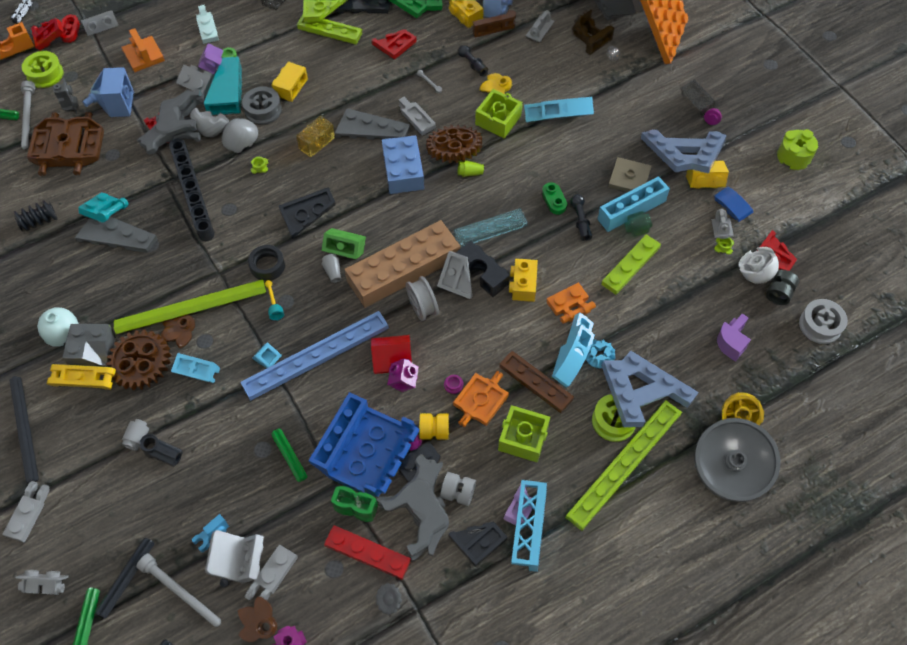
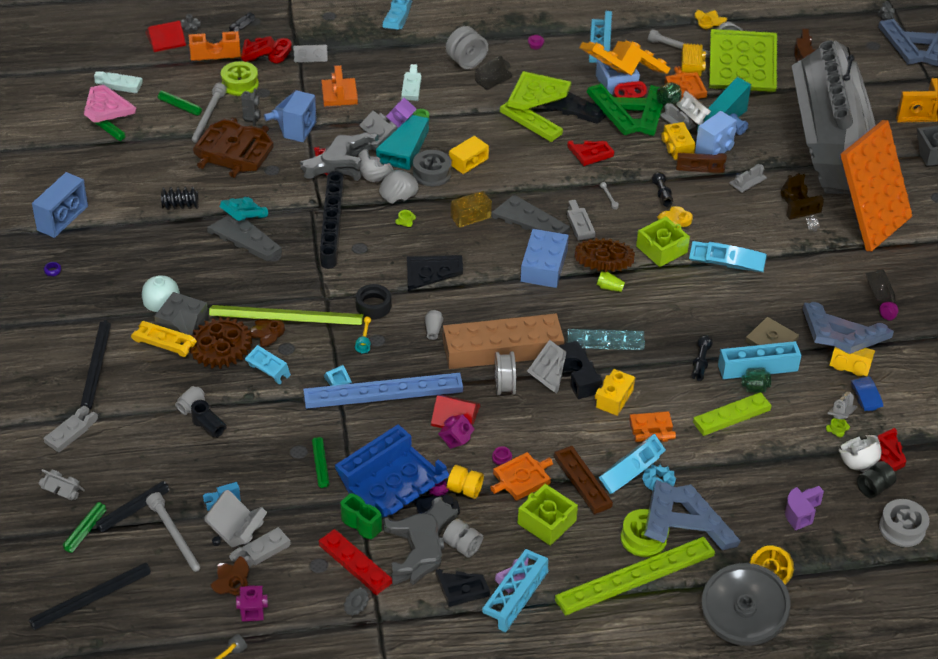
camera: 20 degrees right, 15 degrees down
bright green brick [322,228,366,259] -> none
green plate [542,182,567,215] -> none

